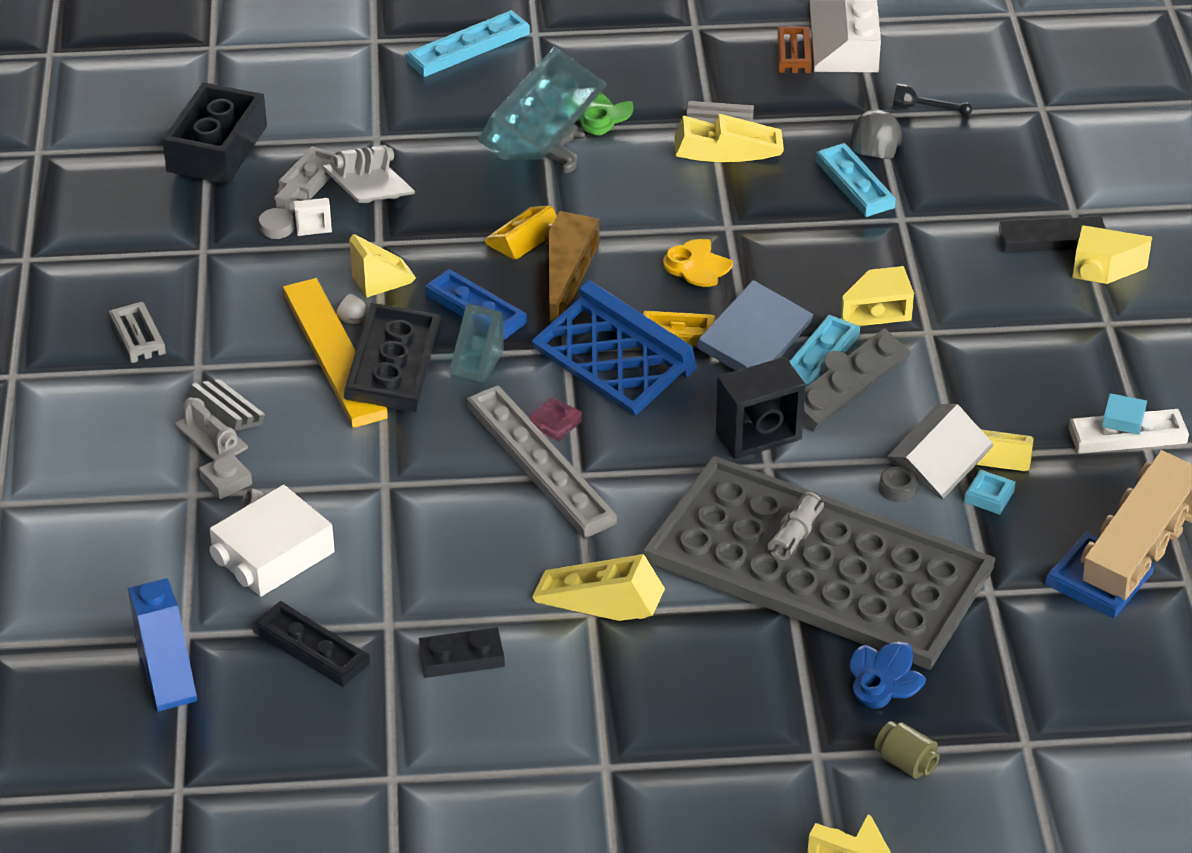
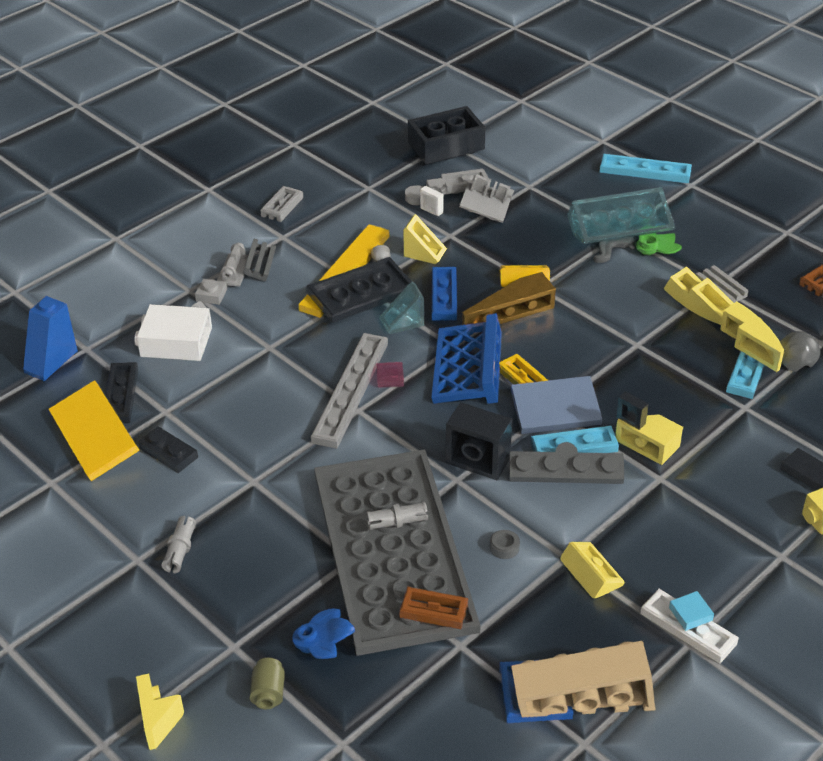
camera: 50 degrees right, 0 degrees up
light yellow slope [532,554,665,621] -> none
yellow plate [663,239,733,287] -> none
slope [887,404,994,499] -> none
medium azure tile [964,470,1015,515] -> none
none -> yellow tile [49,380,140,481]
none -> light grey pin [162,516,196,573]
none -> dark orange tile [400,587,468,629]
none -> black plate [616,391,648,430]
none -> light yellow slope [720,301,784,372]

